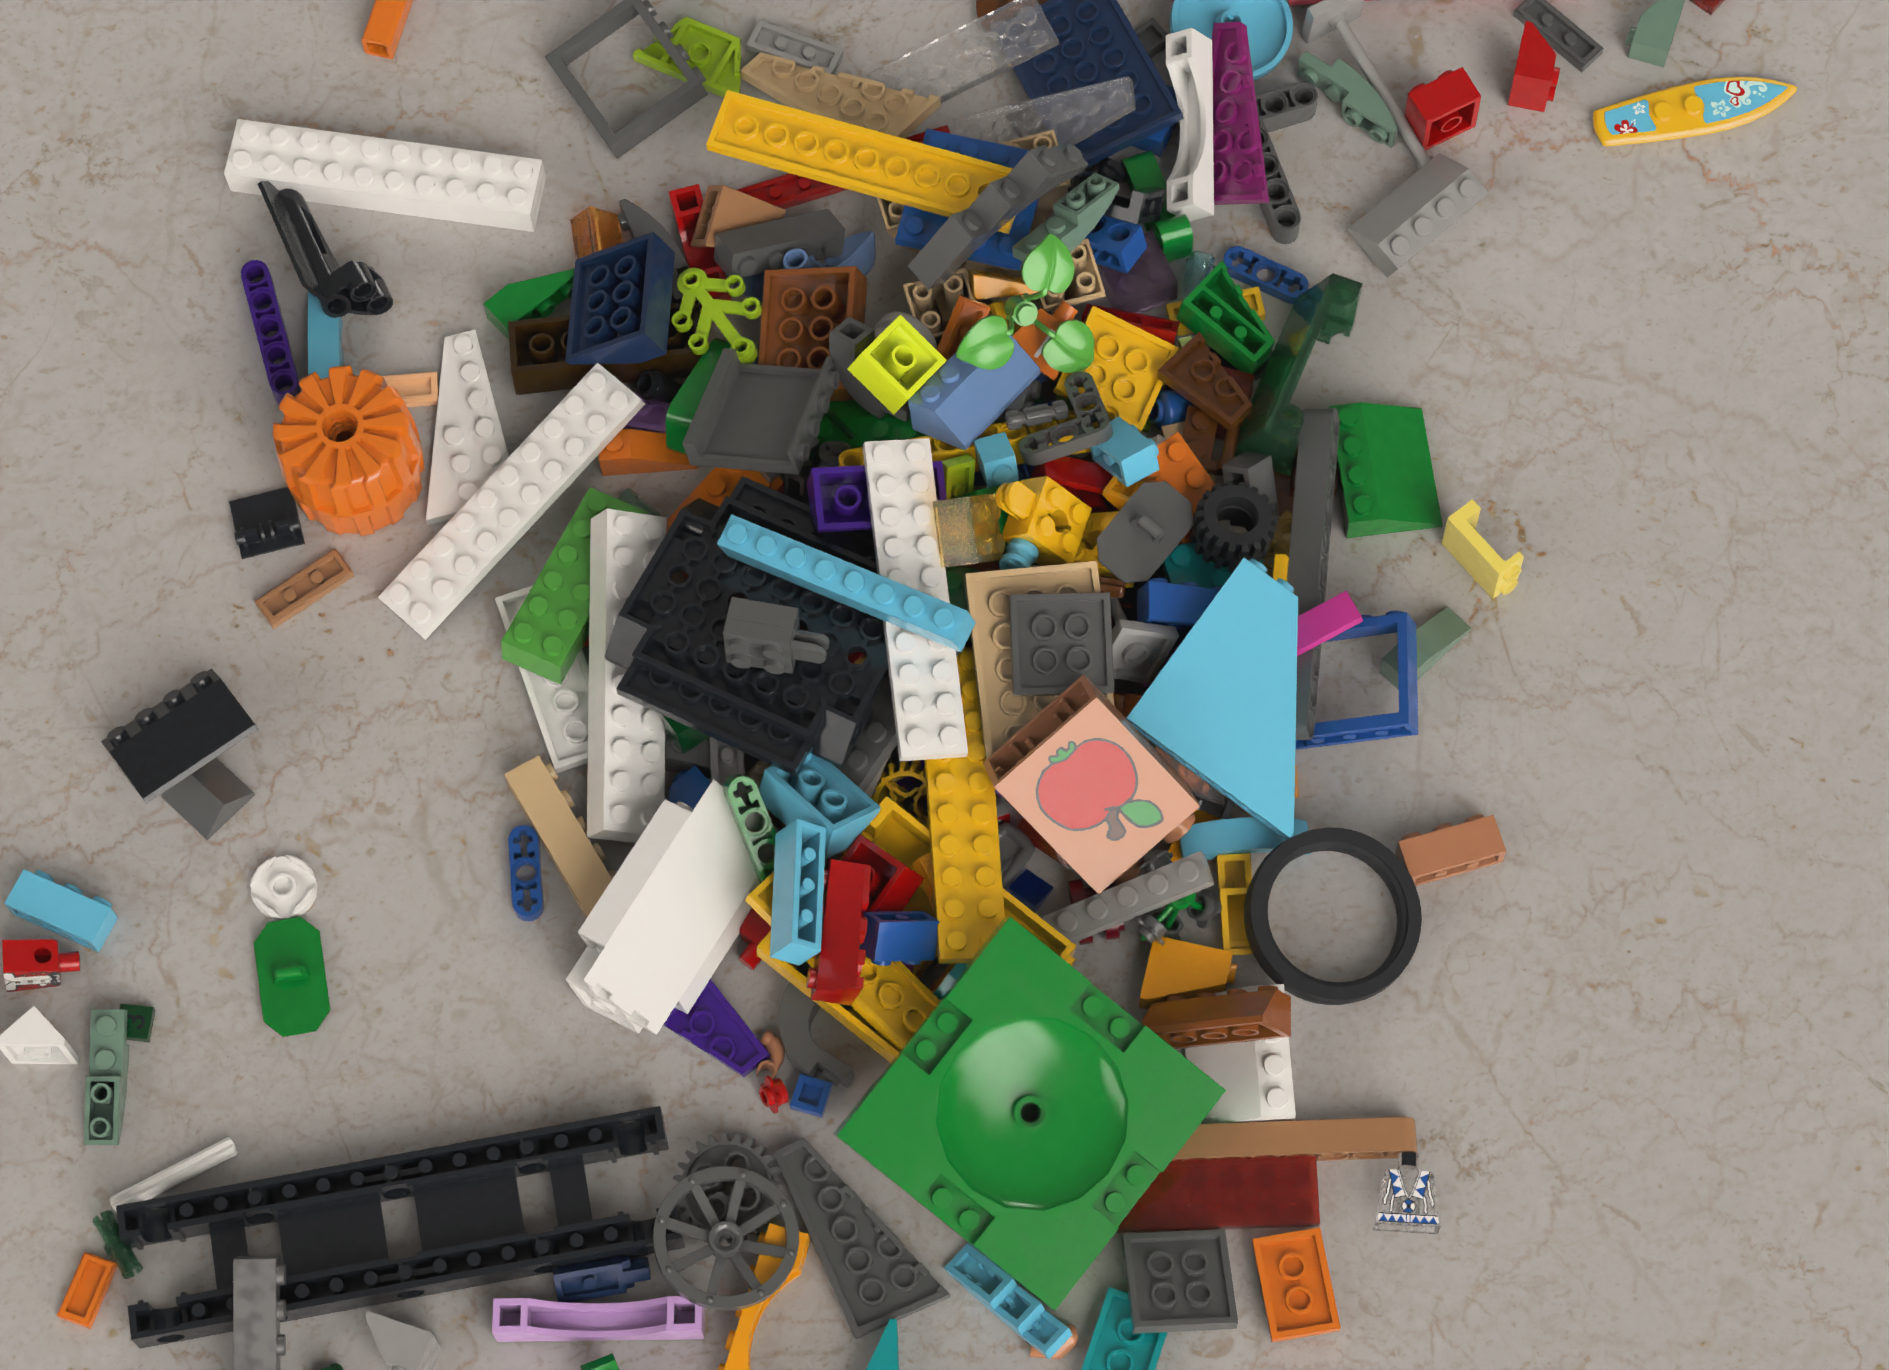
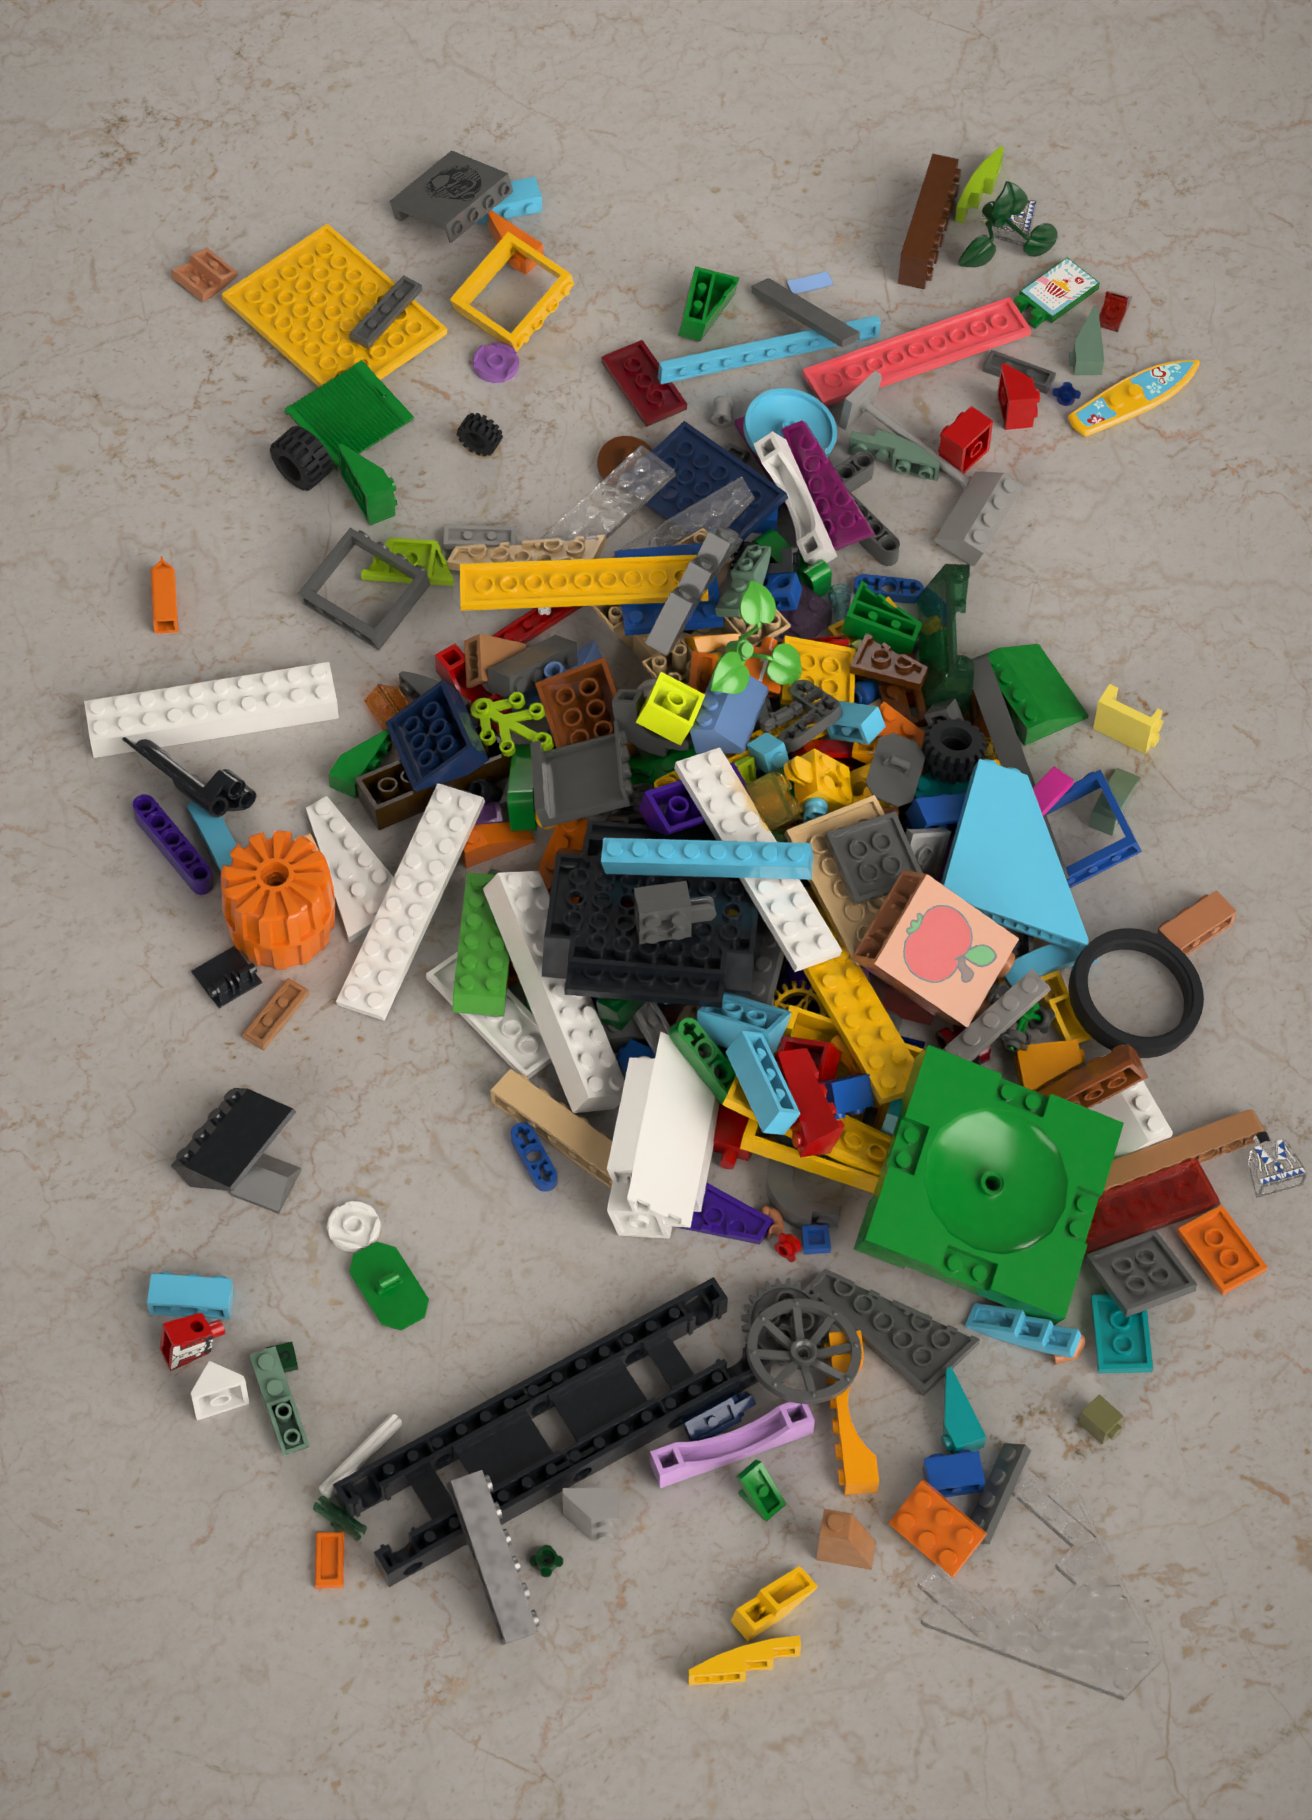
camera: 25 degrees left, 10 degrees down
none -> clear blue plate [1053,382,1081,406]

